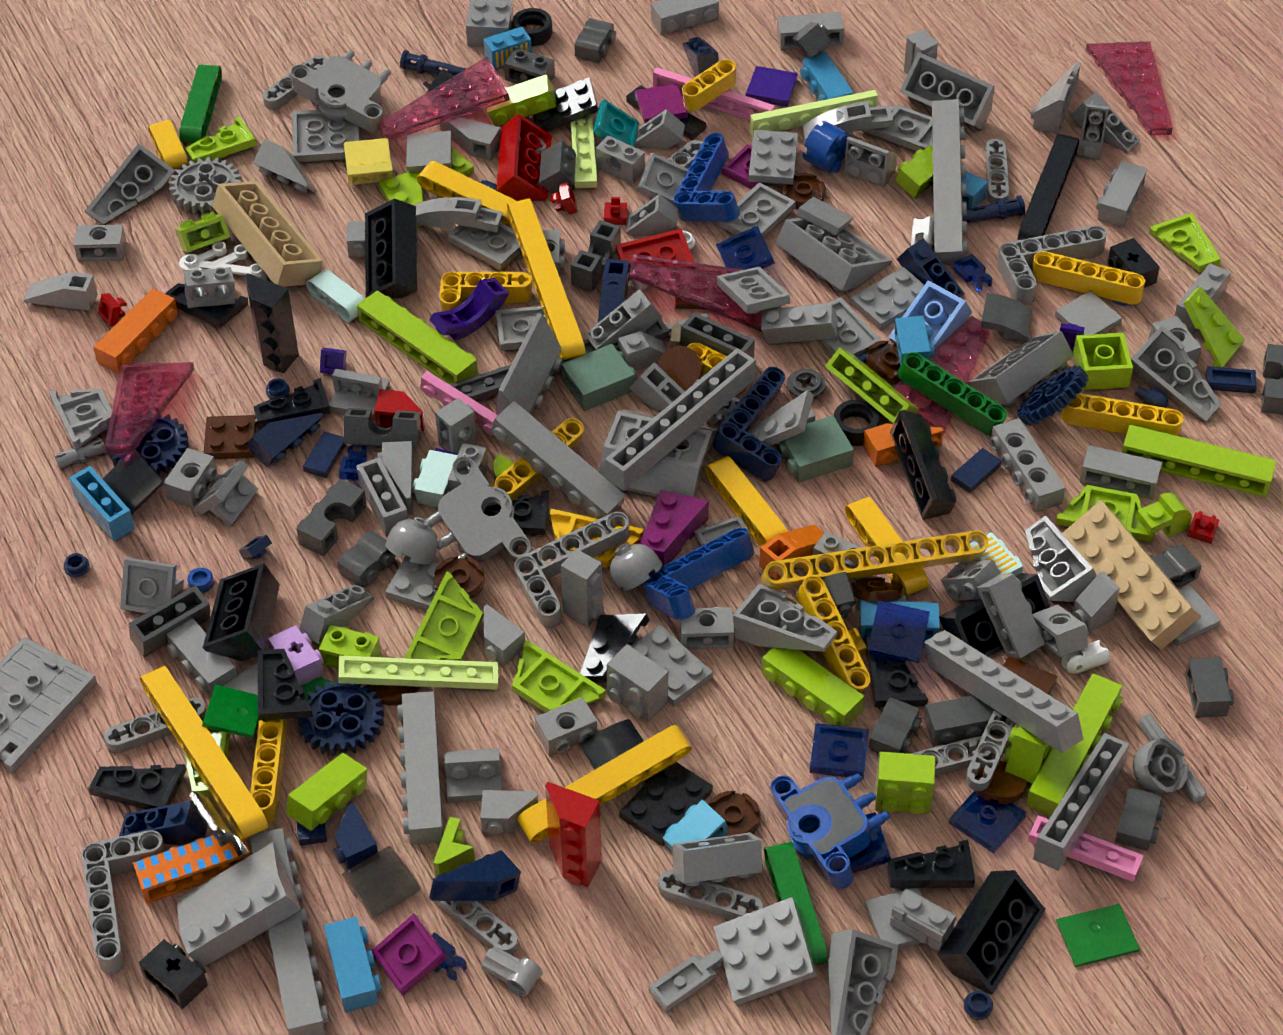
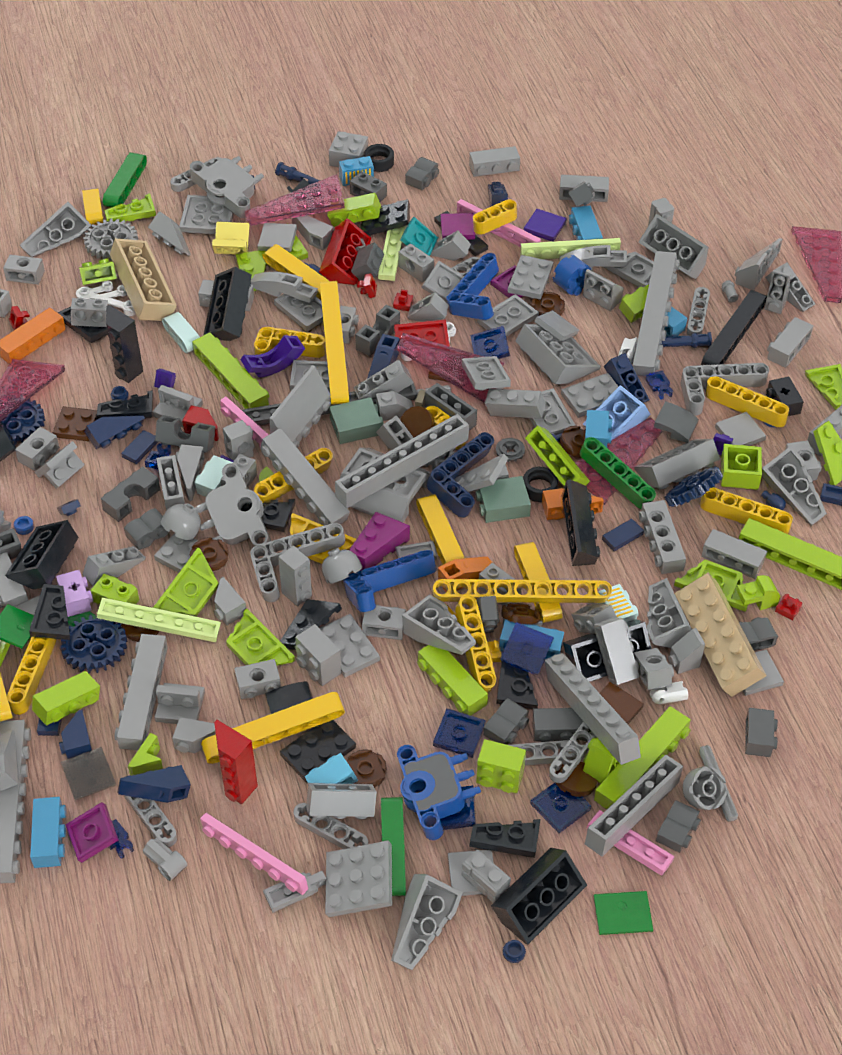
camera: 10 degrees right, 0 degrees up
none -> bright pink plate [200,813,308,895]
none -> light grey pin [721,280,739,303]

